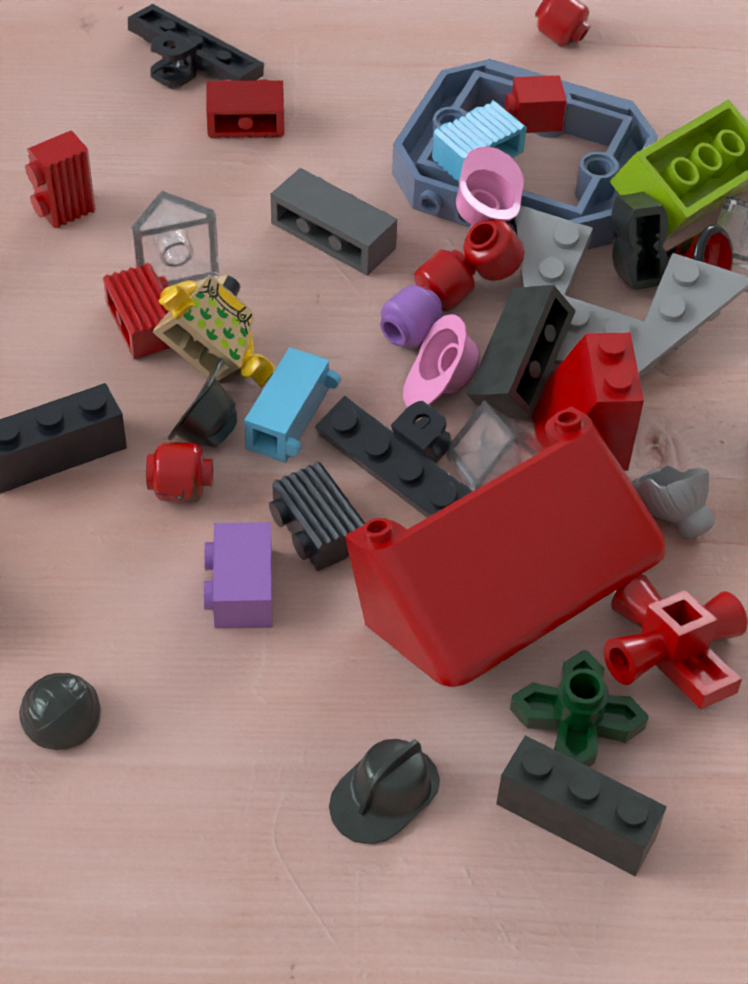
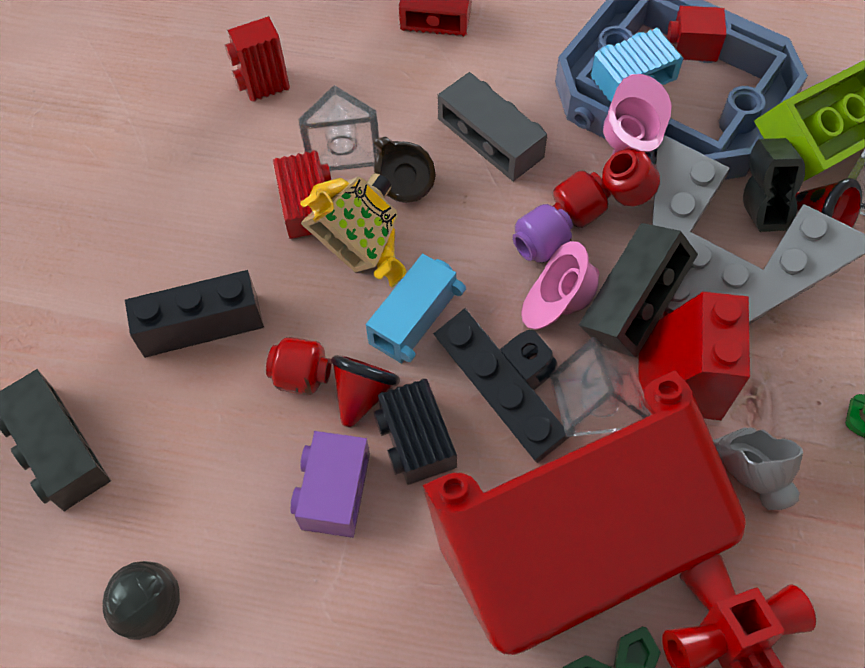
camera: 15 degrees right, 10 degrees up
pearl dark grey piece [168,357,237,448] -> none
none -> red hat [331,355,400,428]
none -> dark brown hat [373,137,436,203]

